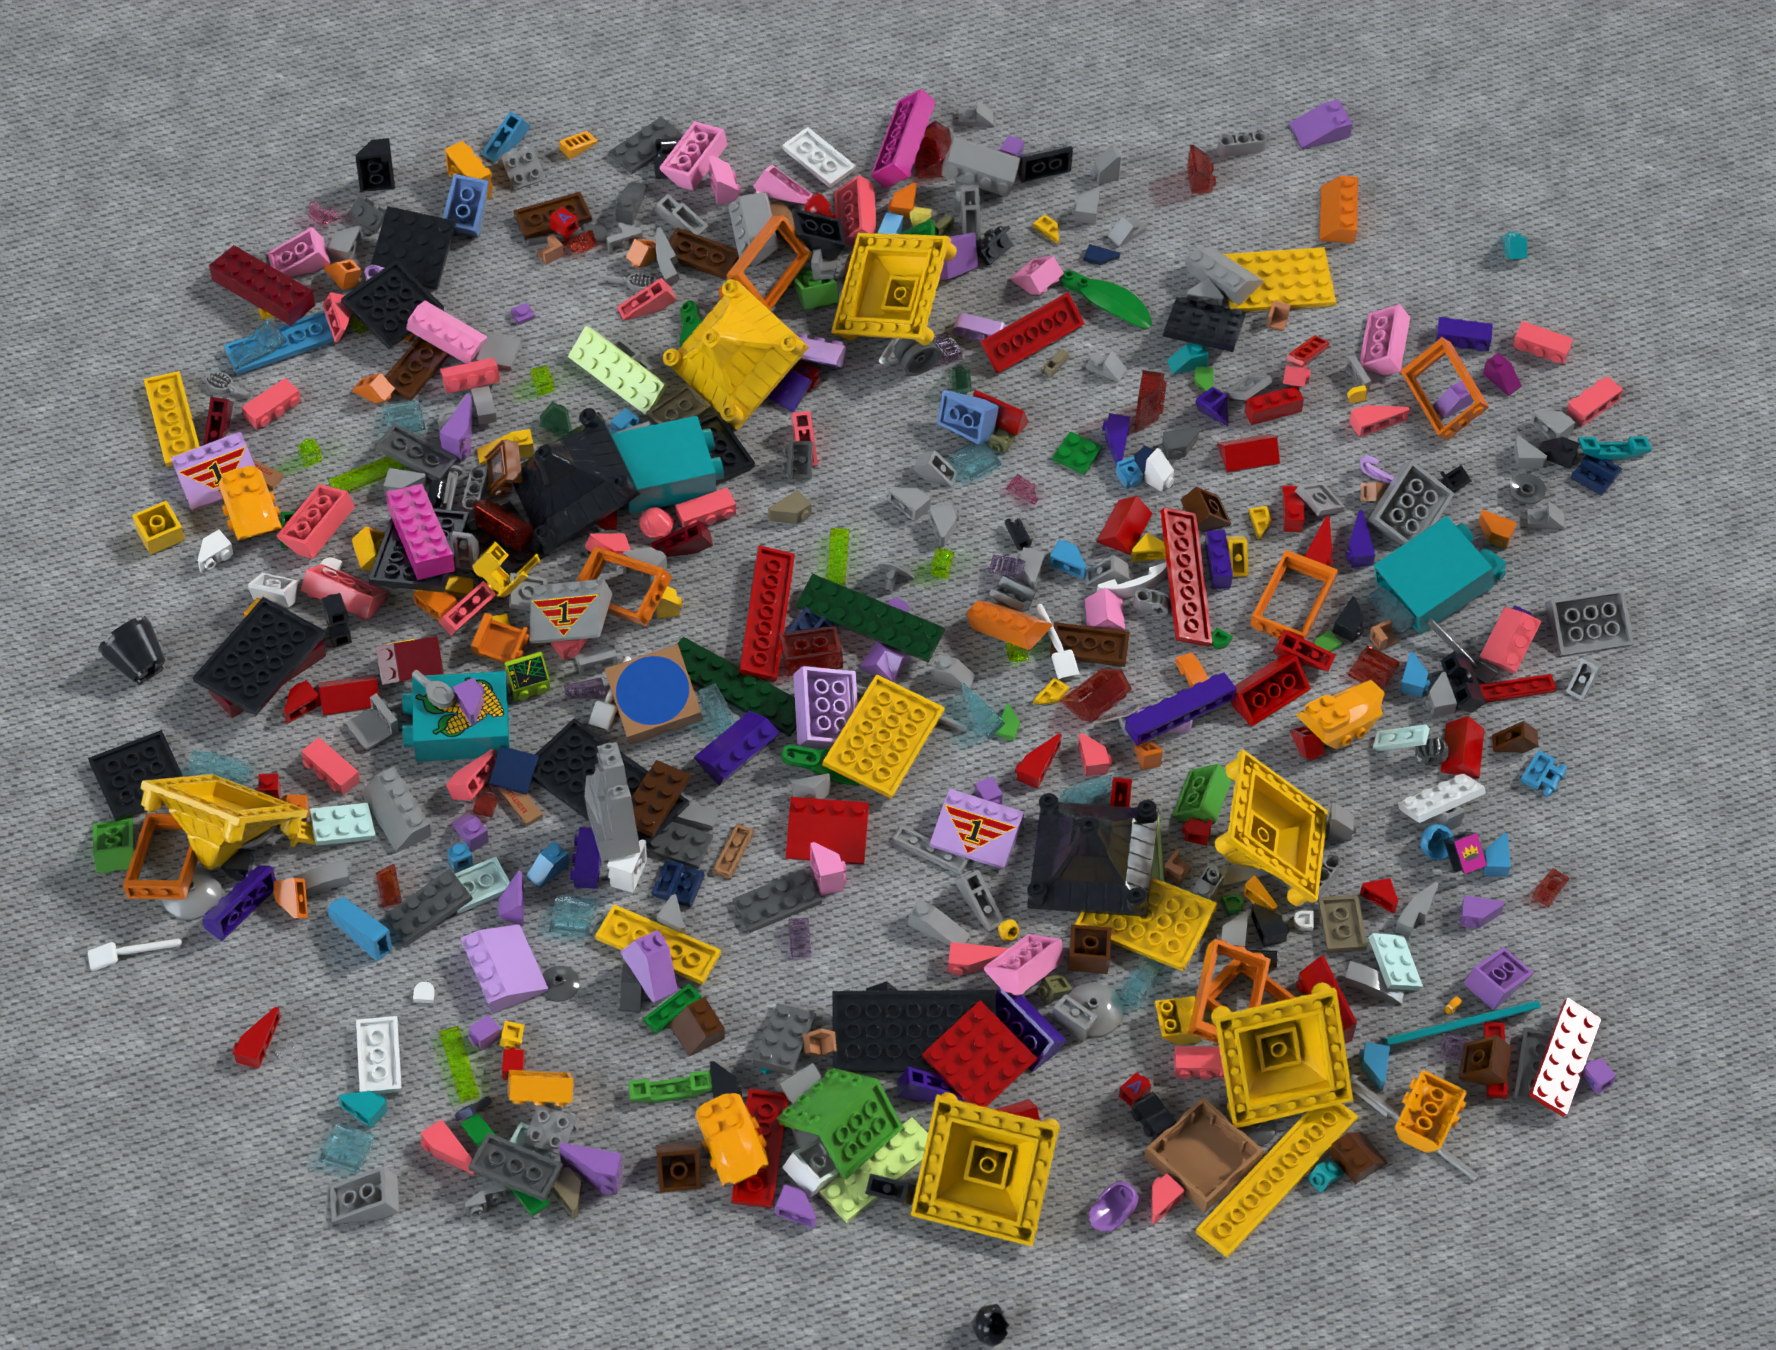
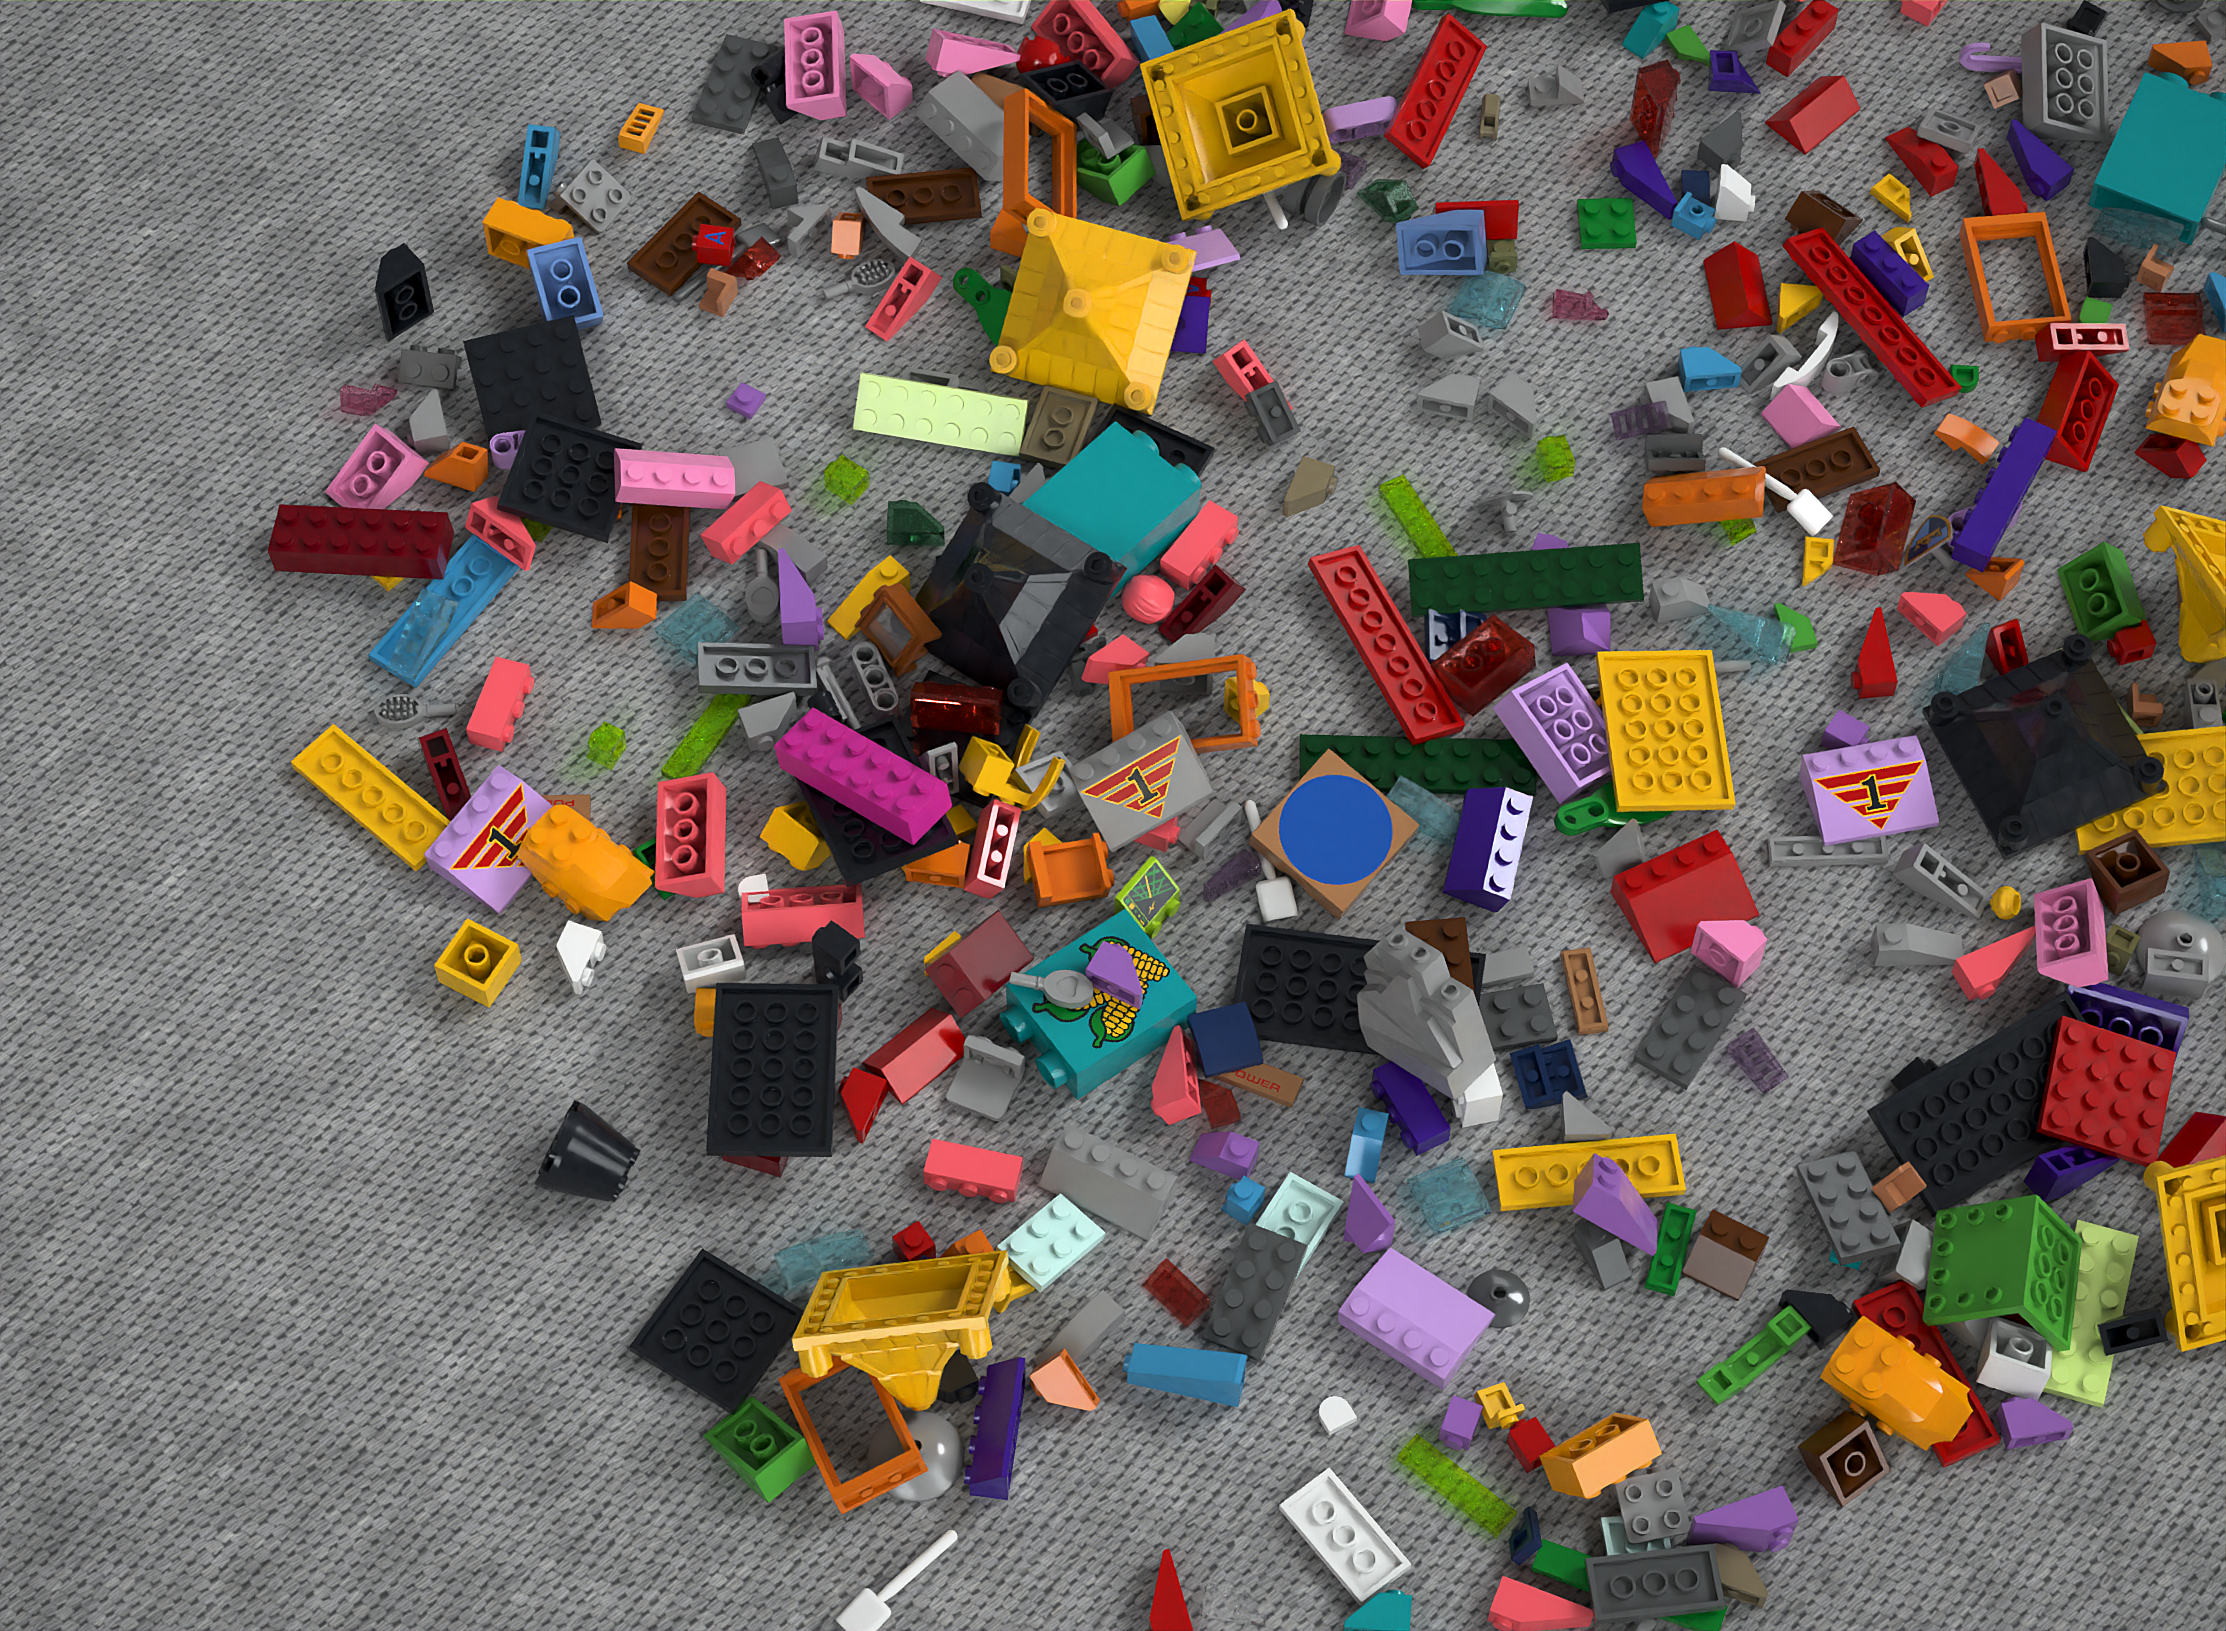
camera: 30 degrees left, 5 degrees up
black hinge [1005,518,1032,550] -> none

